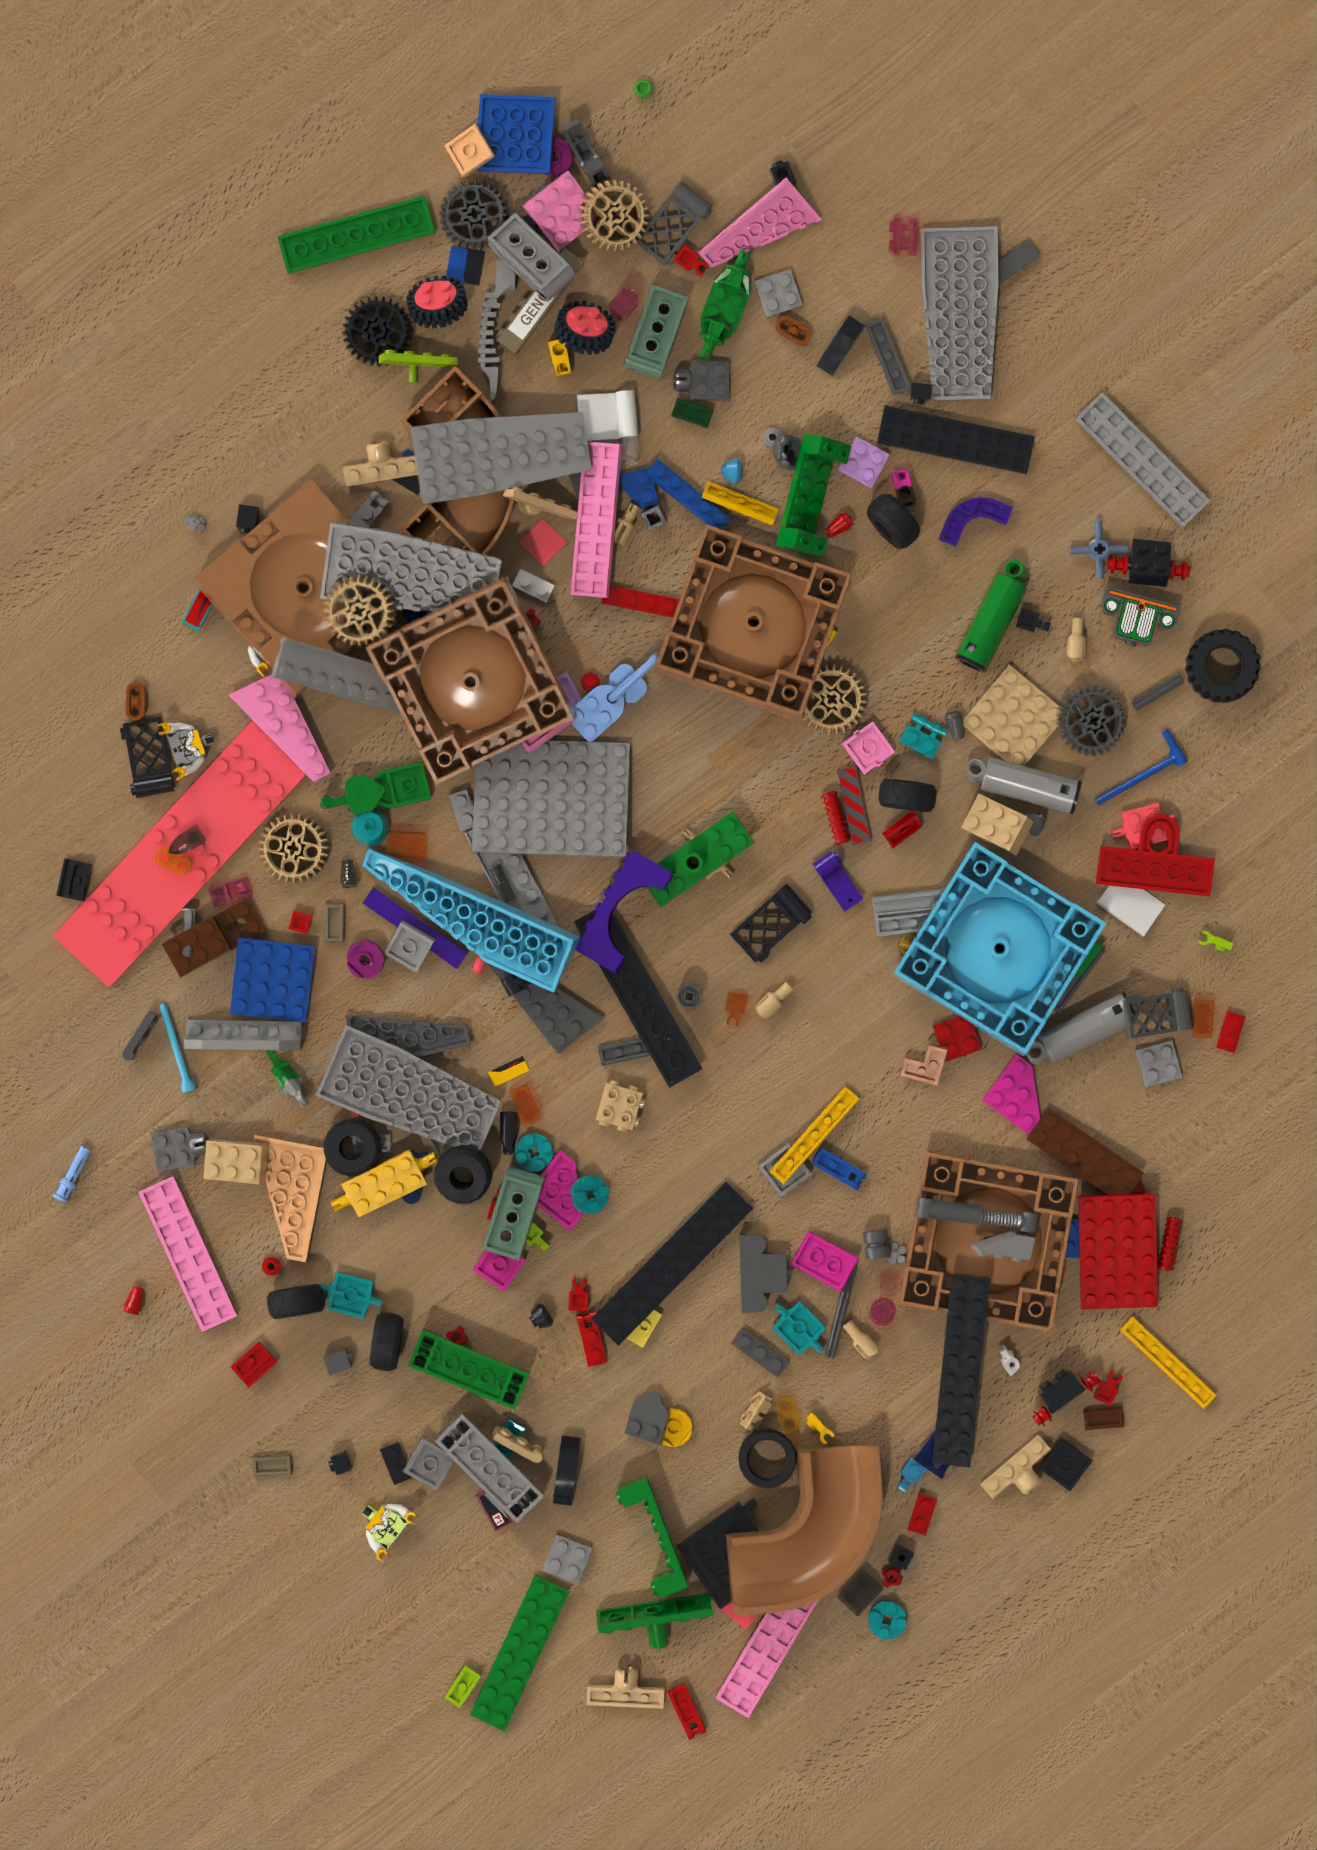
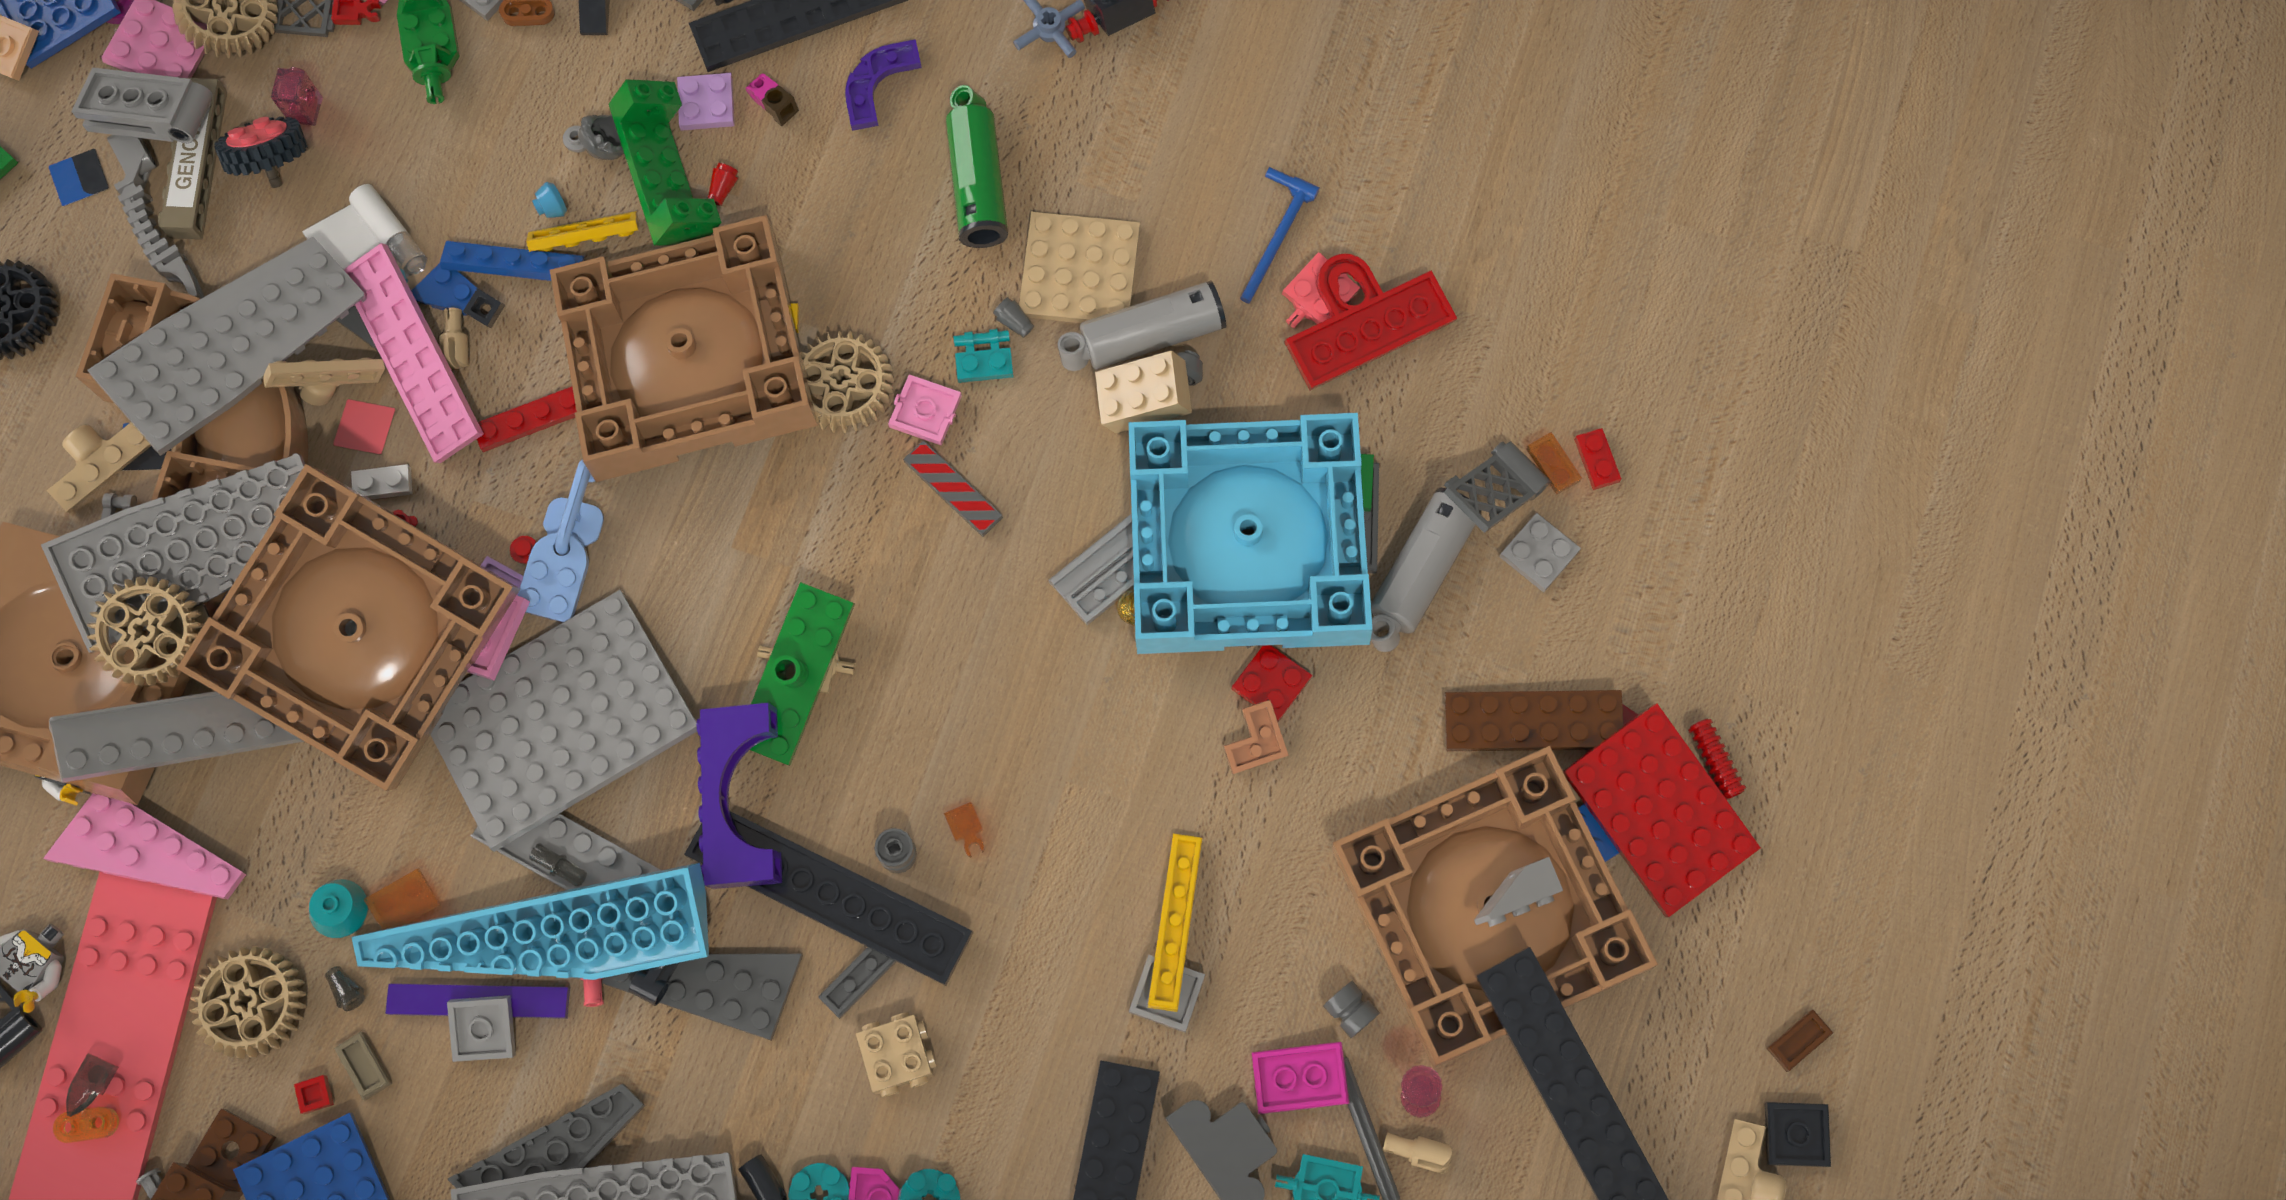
camera: 30 degrees left, 15 degrees down
clear pink slope [208,876,253,907] -> none
green plate [320,762,431,815] -> none
magenta plate [346,939,386,978] -> none
lime plate [379,350,458,383] -> none
black wheel [406,275,468,328] -> none
dark grey gear [439,179,510,251] -> none
light grey plate [449,789,474,832] -> none
yellow sticker [488,1056,529,1087] -> none
clear orange plate [509,1084,542,1126] -> none
yellow leg [548,340,571,377] -> none
sand green hinge [623,284,689,380] -> none
dark green plate [671,398,713,429] -> none
flat silver plate [673,361,729,401] -> none
black piece [730,884,812,963] -> none
tan arm [755,982,794,1018] -> none
dark purple door [812,851,863,912] -> none
blue plate [812,1147,868,1191] -> none
red piece [821,791,851,845] -> none
black tyre [867,494,920,549] -> none
black tyre [878,779,937,812] -> none
red plate [882,811,923,849] -> none
light grey plant [888,1243,906,1265] -> none
dark grey piece [915,1197,1040,1233] -> none
dark pink plate [982,1054,1040,1134] -> none
white piece [998,1345,1020,1376] -> none
black plate [1016,608,1051,633] -> none
black brick [1032,1369,1101,1427] -> none
dark grey gear [1056,685,1127,756] -> none
tan arm [1066,618,1086,663] -> none
red plate [1093,1370,1123,1406] -> none
white piece [1096,885,1165,937] -> none
brick [1101,587,1181,647] -> none
yellow tile [1120,1316,1217,1409] -> none
dark grey axle [1132,673,1184,711] -> none
black tyre [1185,629,1261,703] -> none
lime plate [1198,931,1234,953] -> none

